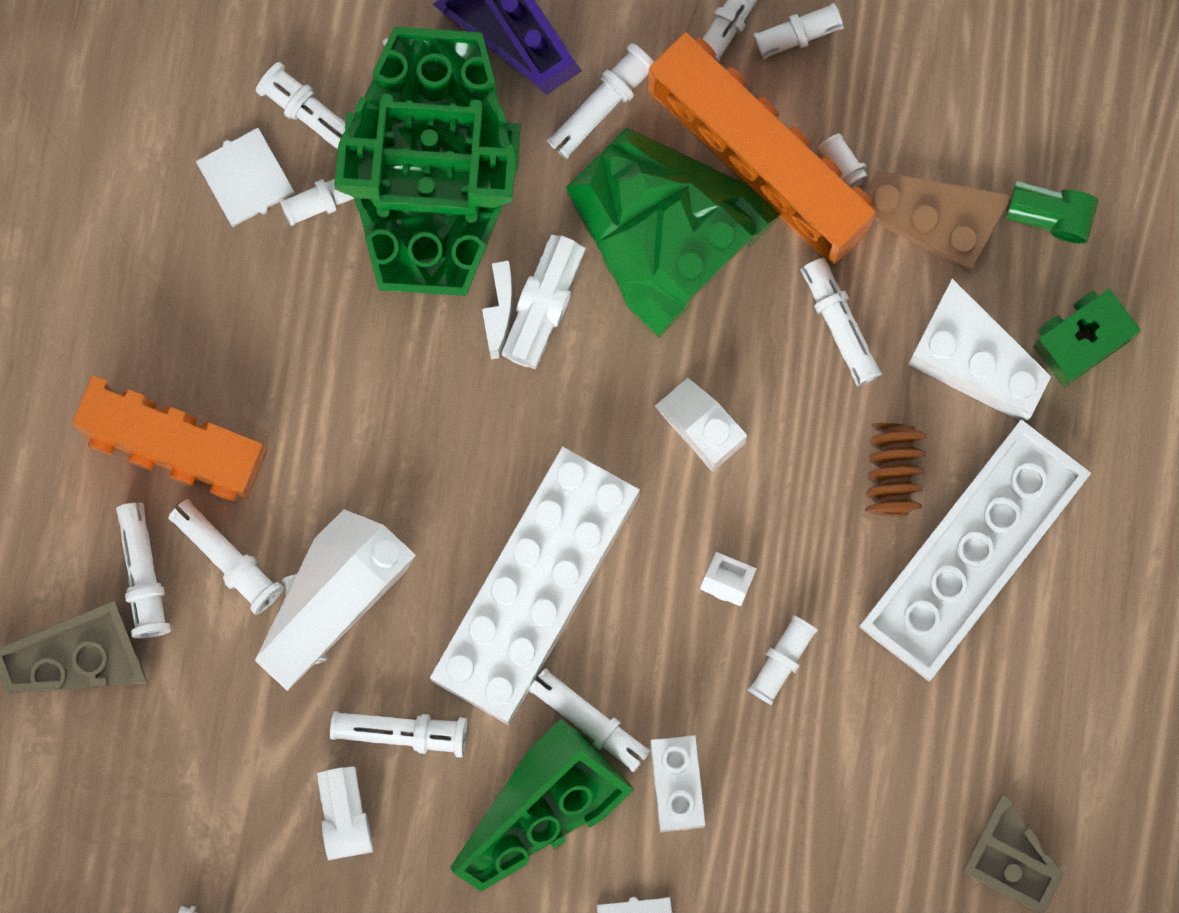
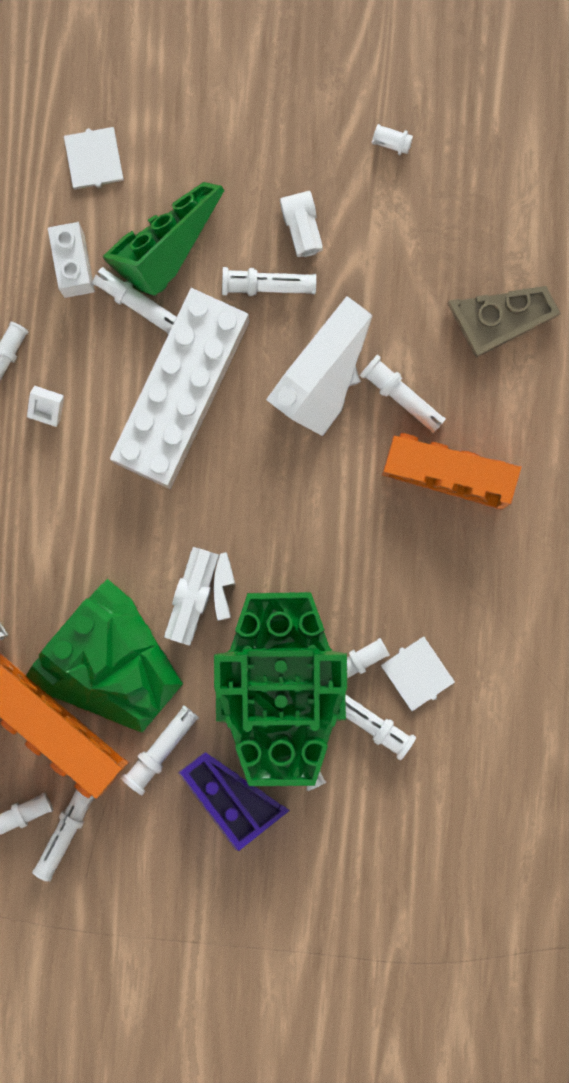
camera: 175 degrees right, 5 degrees up
white pin [116,503,171,639] -> none
white slope [655,378,747,472] -> none

